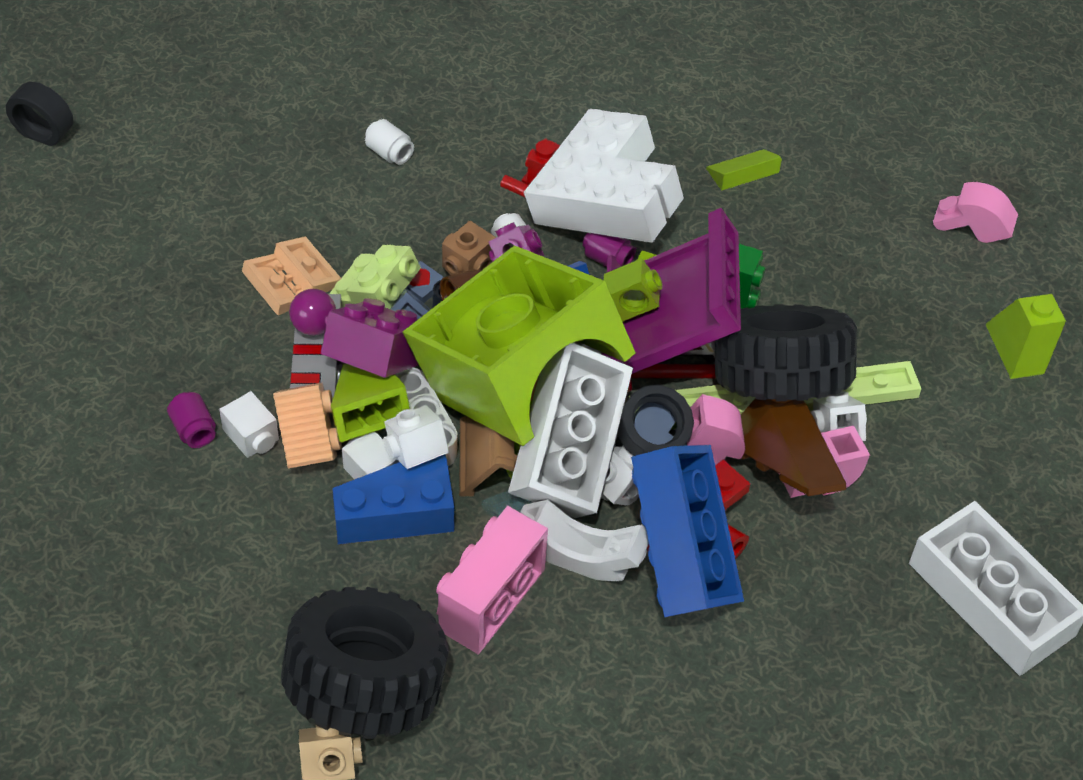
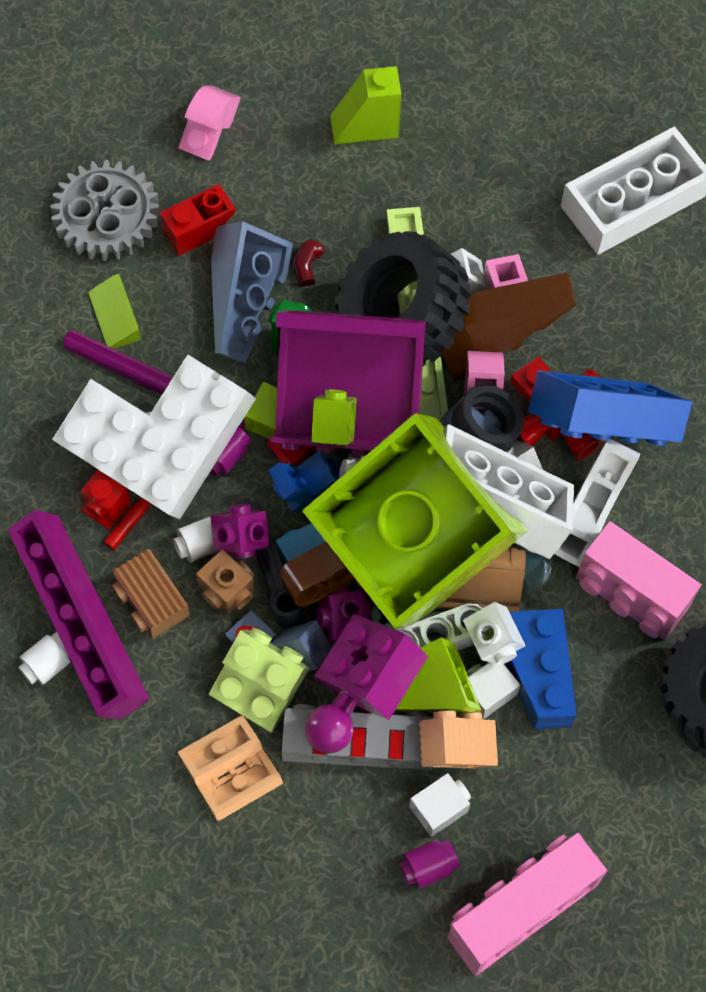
camera: 85 degrees left, 15 degrees up
none -> magenta brick [8,510,150,719]
none -> light grey gear [50,160,160,261]
none -> magenta axle [63,330,245,430]
none -> medium nougat brick [111,549,190,638]
none -> red slope [160,184,236,257]
none -> sand blue wedge [211,221,293,363]
none -> dark red arm [292,239,324,288]
none -> bright pink brick [447,833,607,976]

